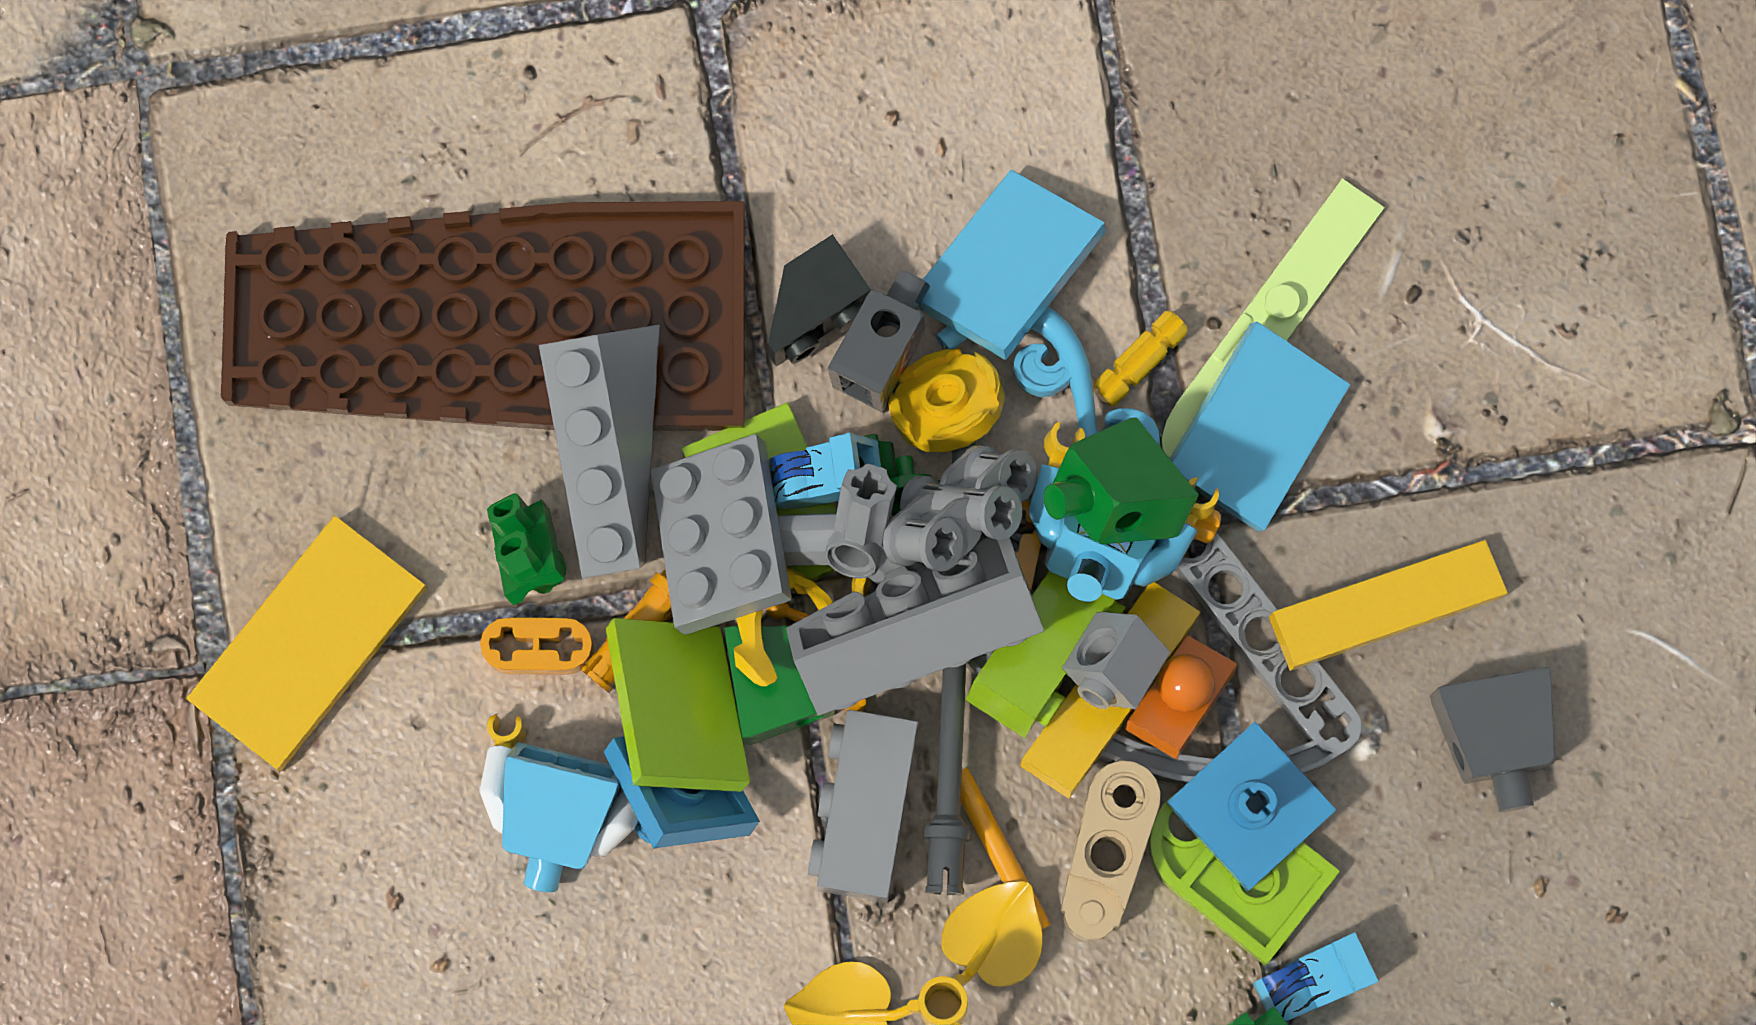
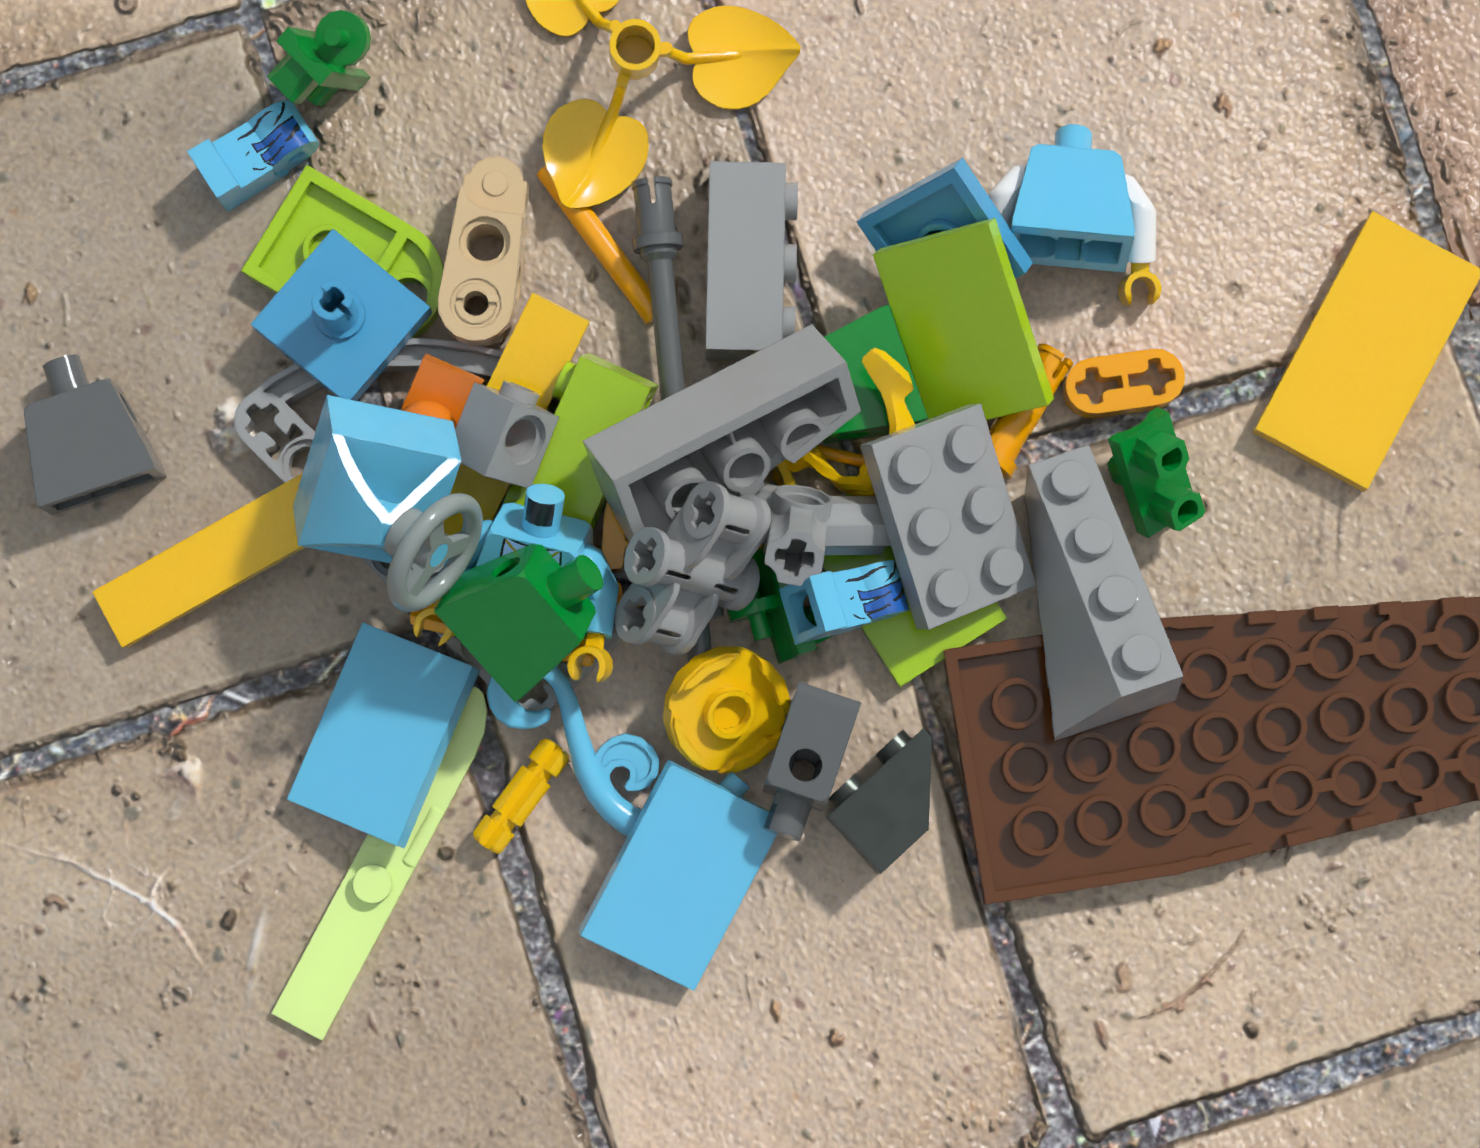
camera: 170 degrees right, 5 degrees up
none -> medium azure piece [293,395,483,612]

